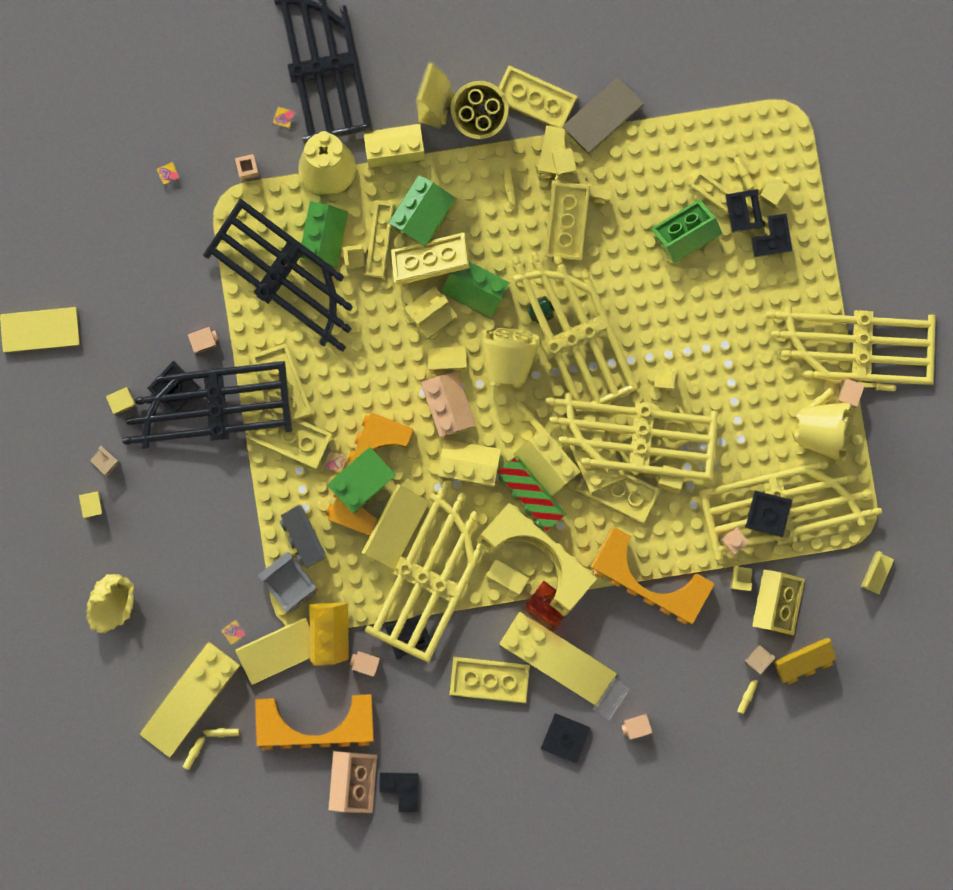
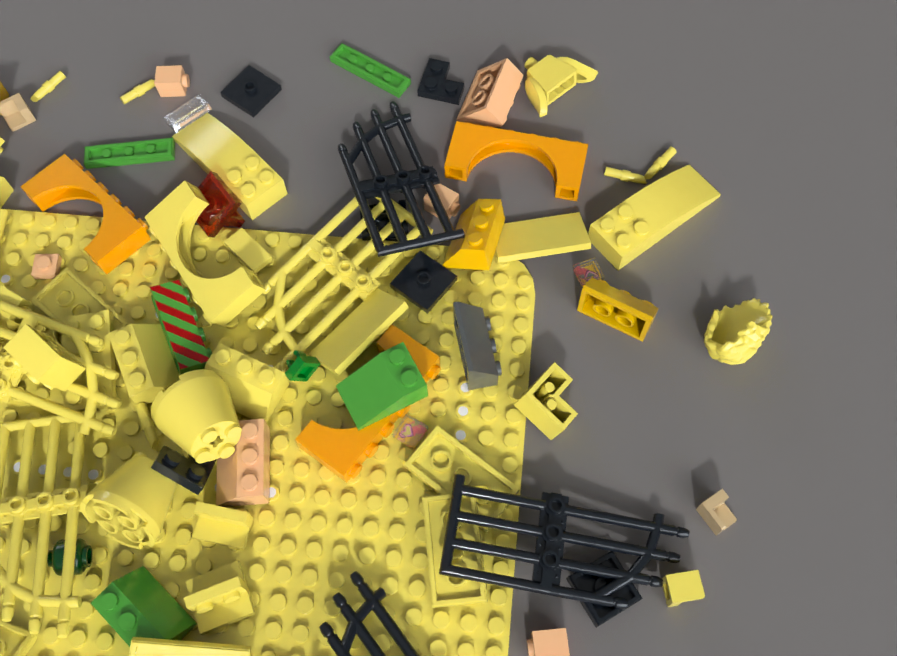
camera: 160 degrees left, 20 degrees down
light yellow panel [79,491,102,519] -> none
light grey panel [257,552,317,613] -> none
light yellow tile [449,657,530,703] -> none
none -> light yellow brick [3,324,86,392]
none -> light nougat plate [31,254,62,279]
none -> bright green tile [84,138,175,169]
none -> light yellow piece [120,79,155,105]
none -> light yellow cone [151,369,242,463]
none -> black plate [151,445,217,495]
none -> green tile [285,350,321,382]
none -> bright green tile [330,43,411,98]
none -> black piece [338,101,465,257]
none -> black plate [390,251,457,314]
none -> light yellow brick [514,362,578,440]
none -> light yellow torso [525,55,598,117]
none -> yellow slope [577,277,659,342]

